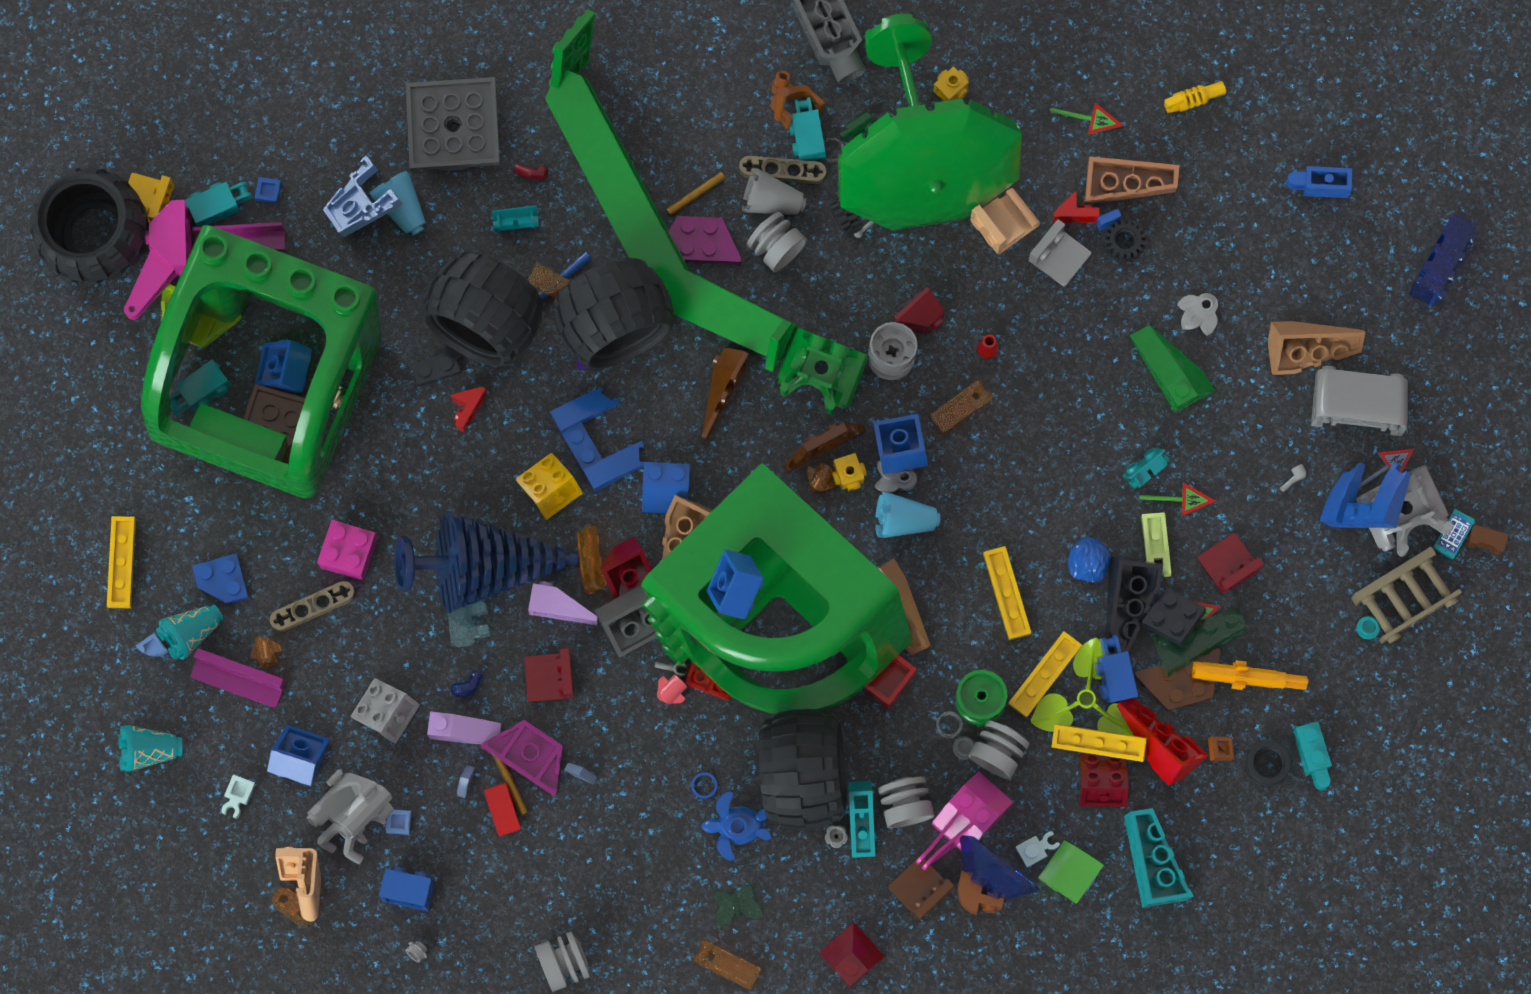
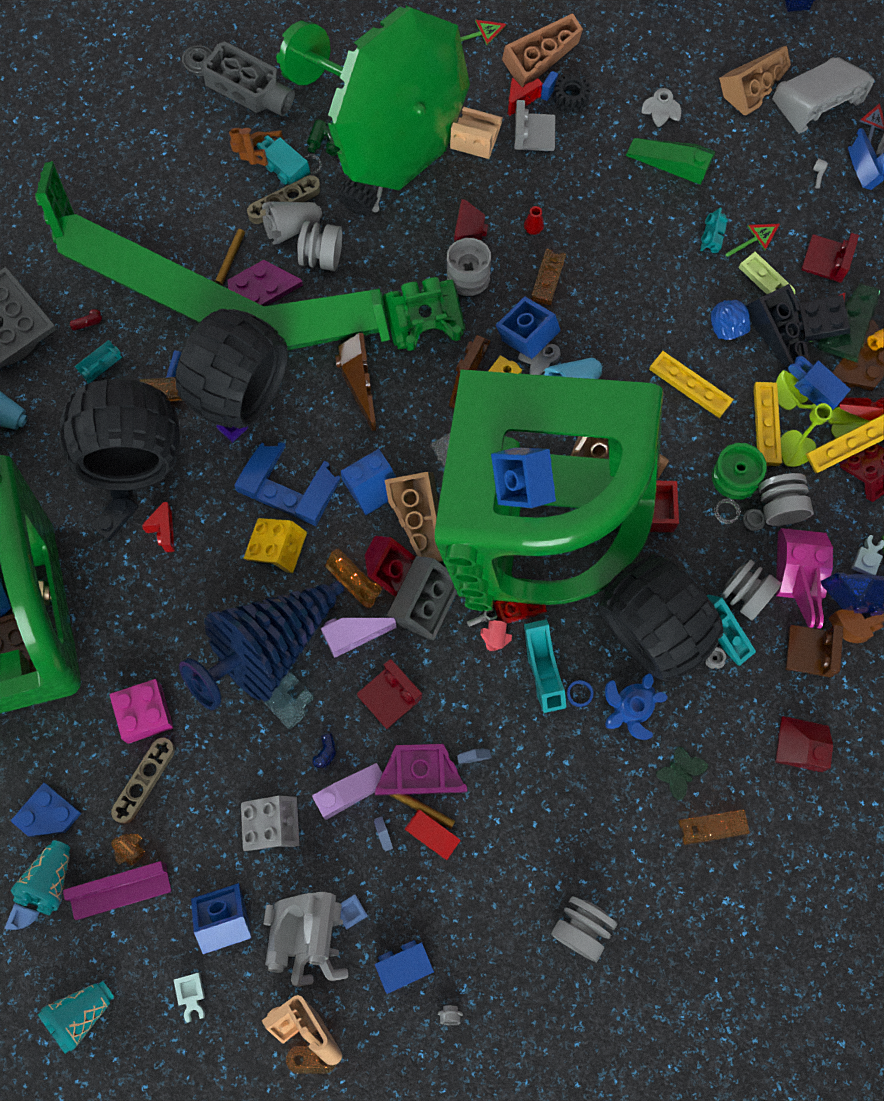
camera: 40 degrees left, 5 degrees down
none -> teal arch [524,619,566,713]

